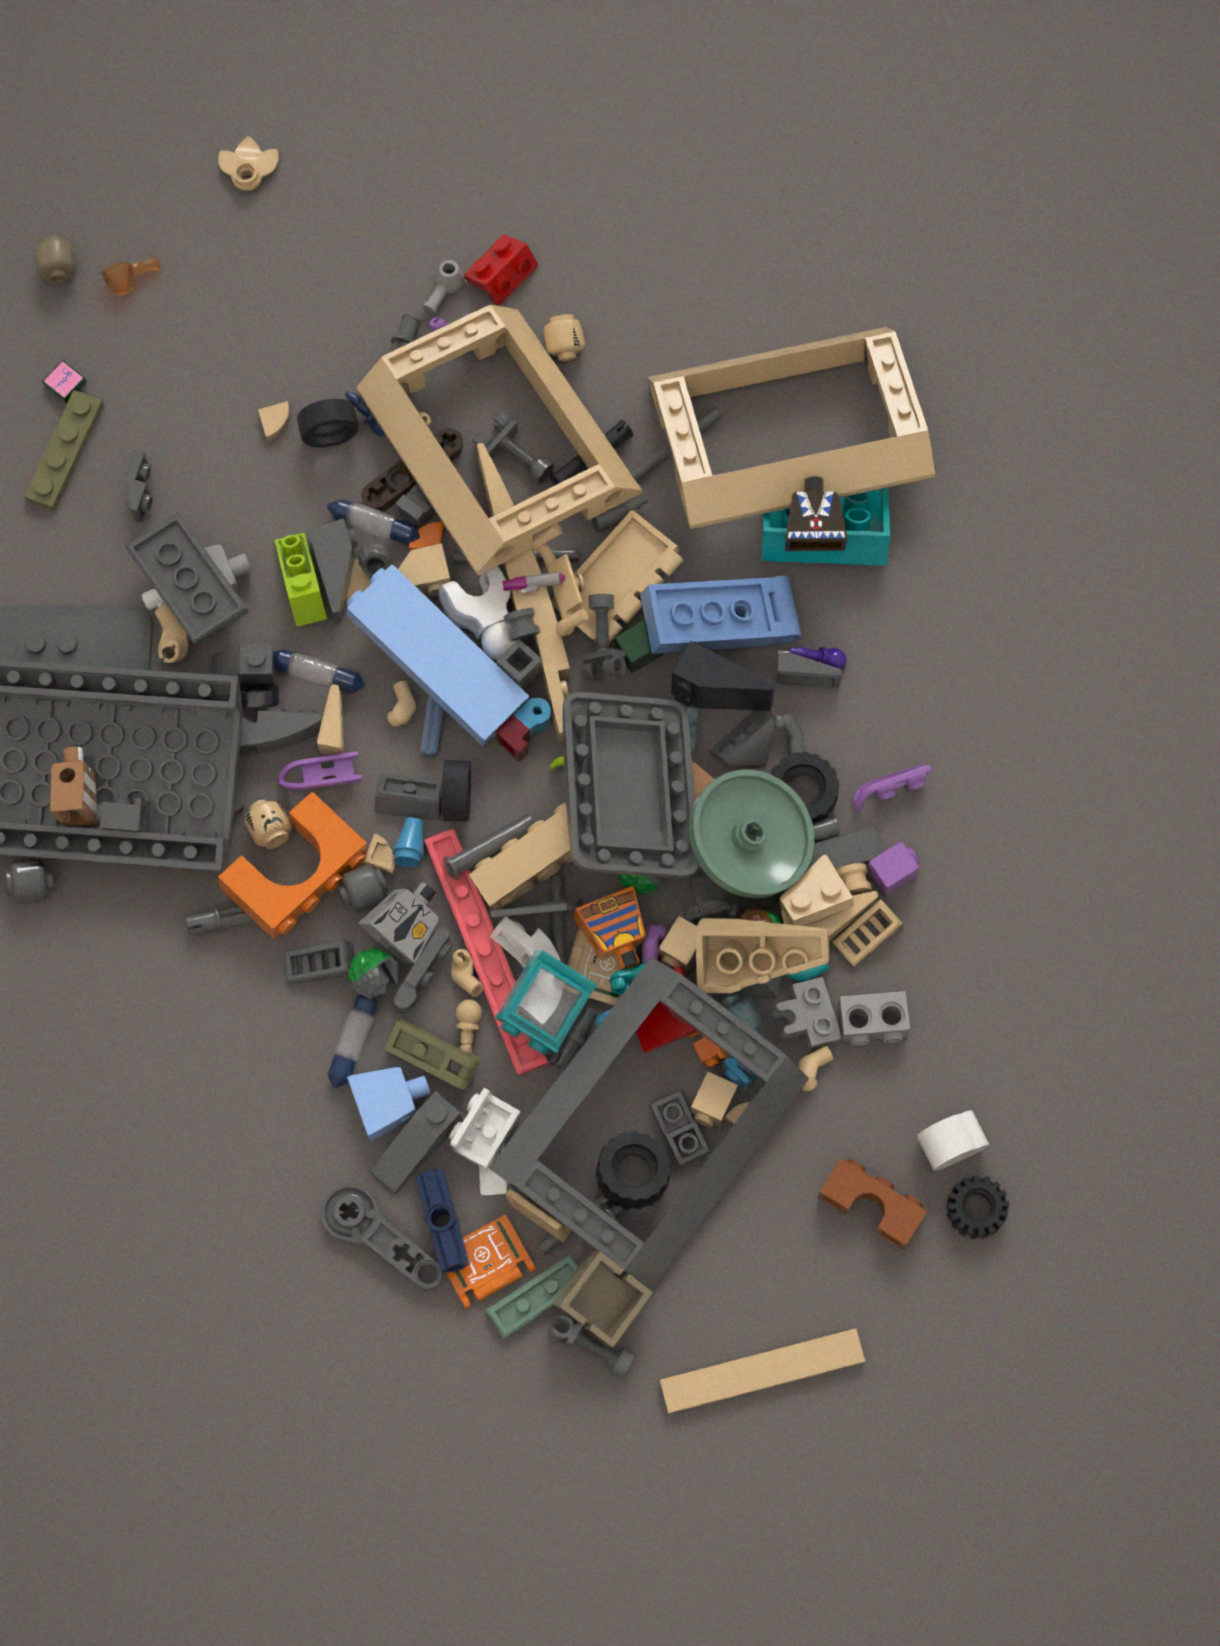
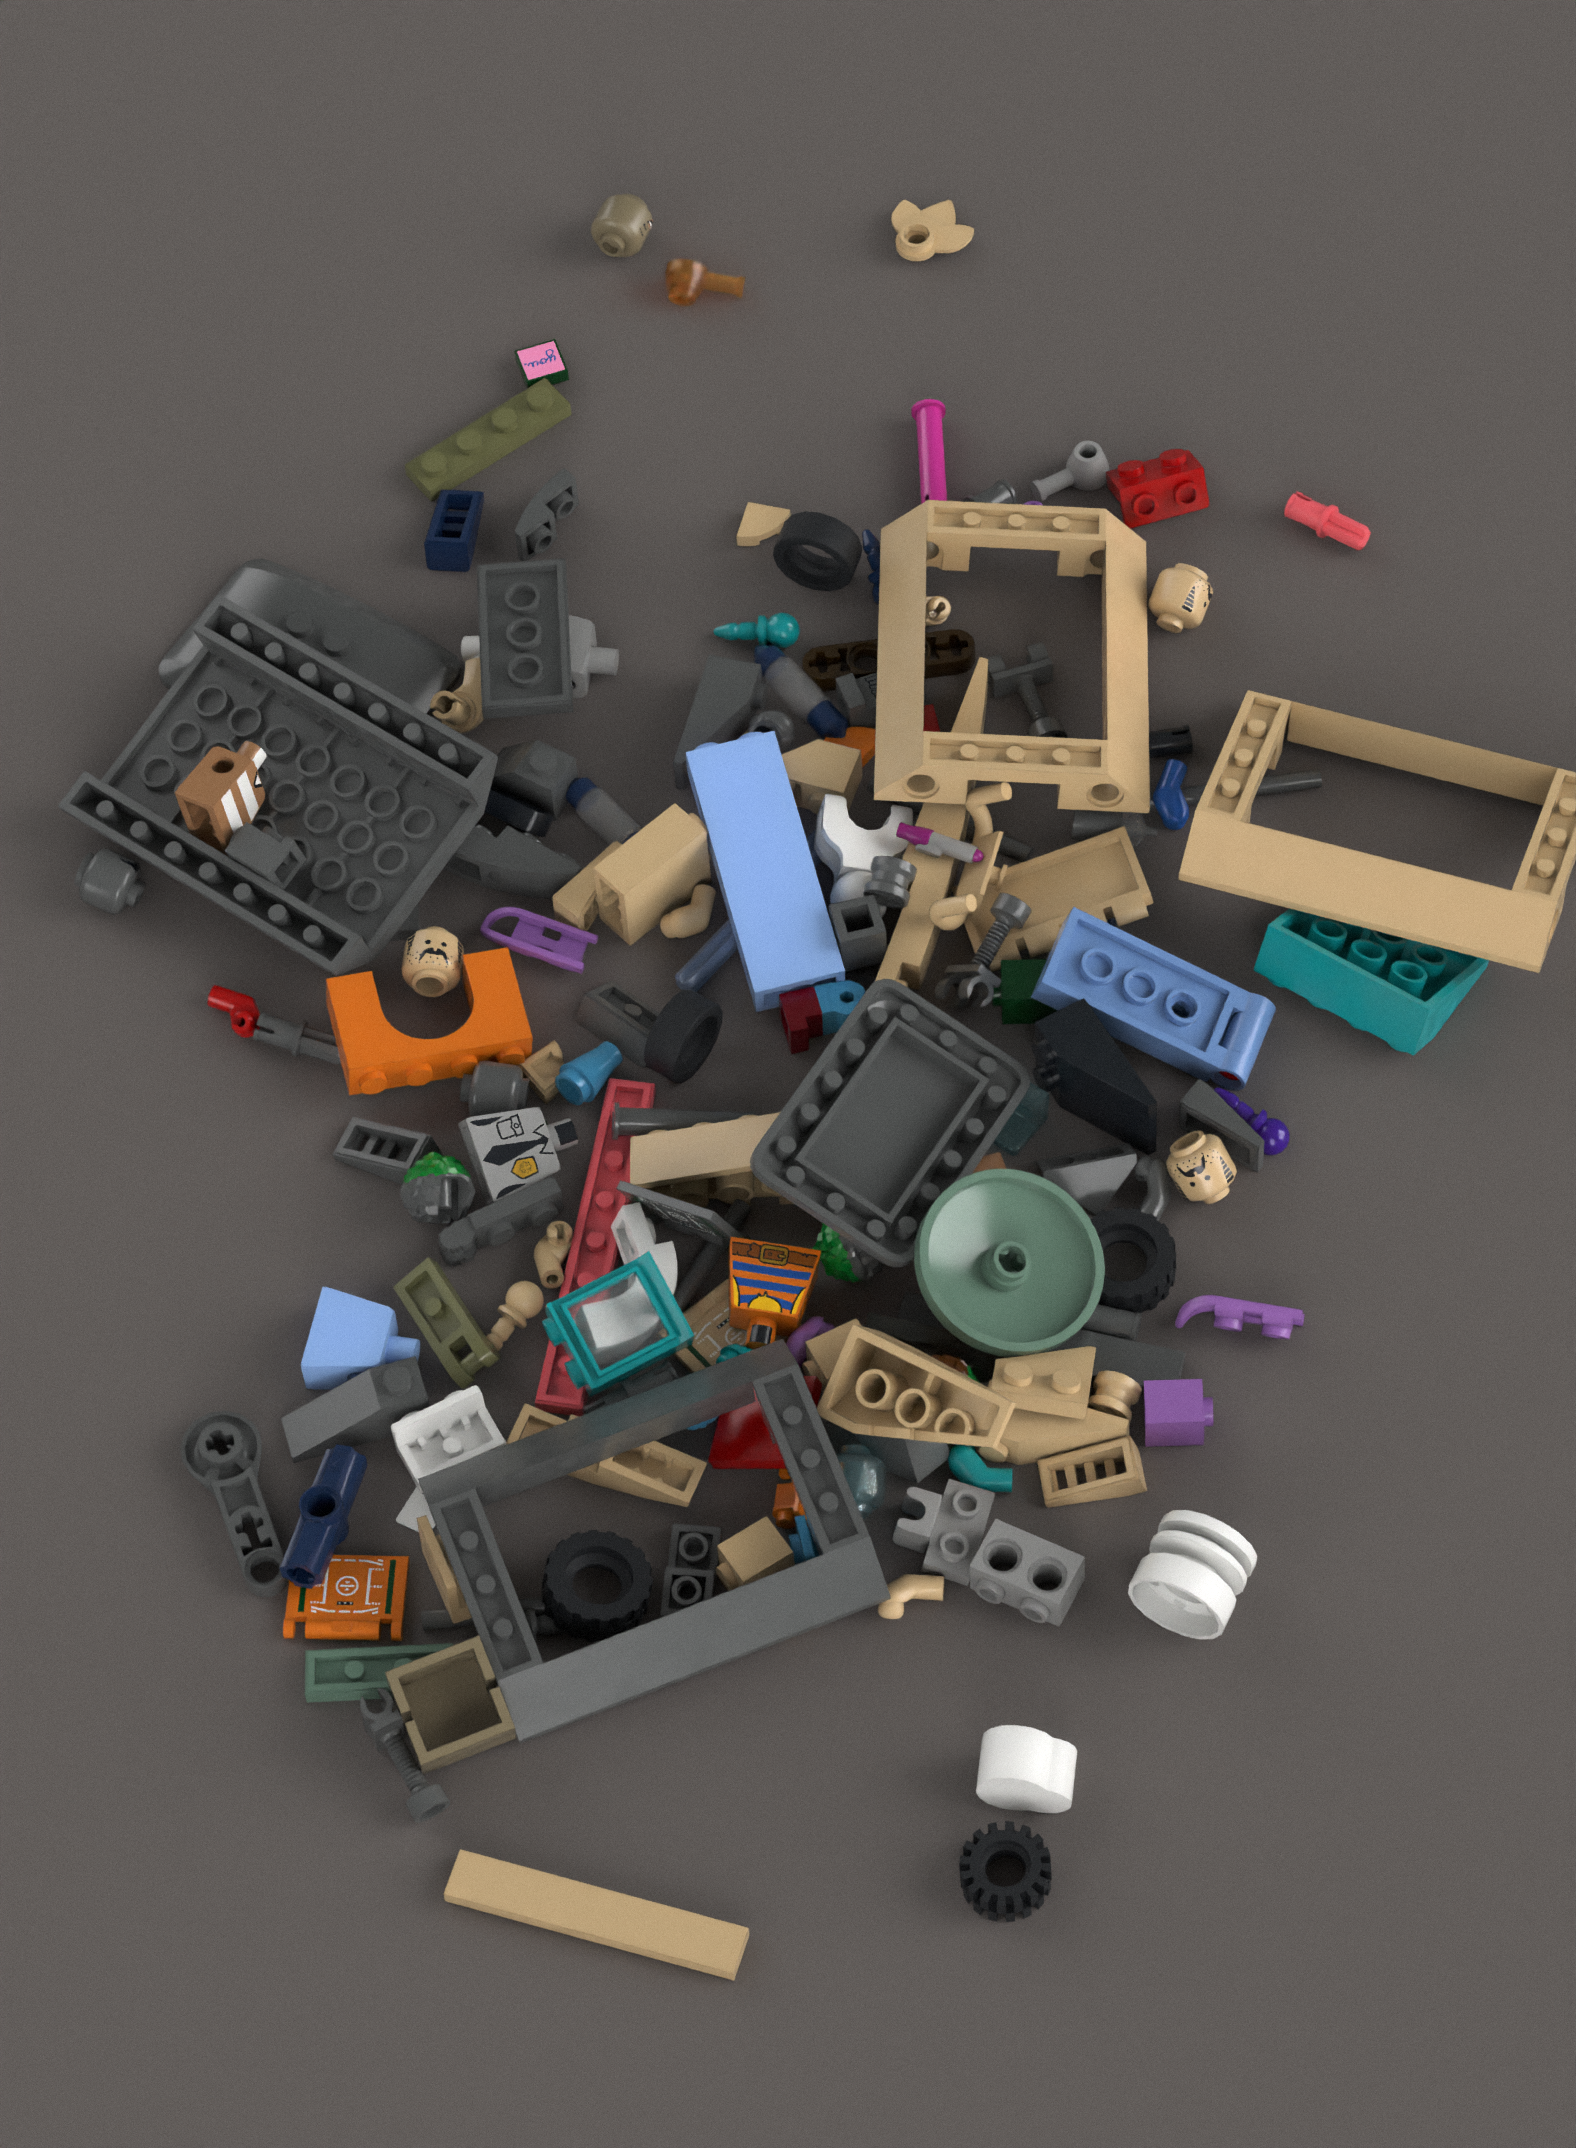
camera: 35 degrees right, 15 degrees down
lime slope [274,532,327,627] -> none
piece [327,995,378,1088] -> none
torso [785,476,847,551] -> none
dark orange arch [818,1158,927,1251] -> none
none -> red arm [207,985,261,1038]
none -> dark blue slope [424,489,484,572]
none -> tan slope [506,1403,707,1507]
none -> tan brick [593,803,711,946]
none -> teal bar [714,612,800,648]
none -> dark pink pin [911,399,947,504]
none -> white wheel [1128,1510,1257,1639]
none -> blue arm [1153,759,1189,830]
none -> tan head [1166,1130,1237,1204]
none -> coral axle [1284,491,1371,550]

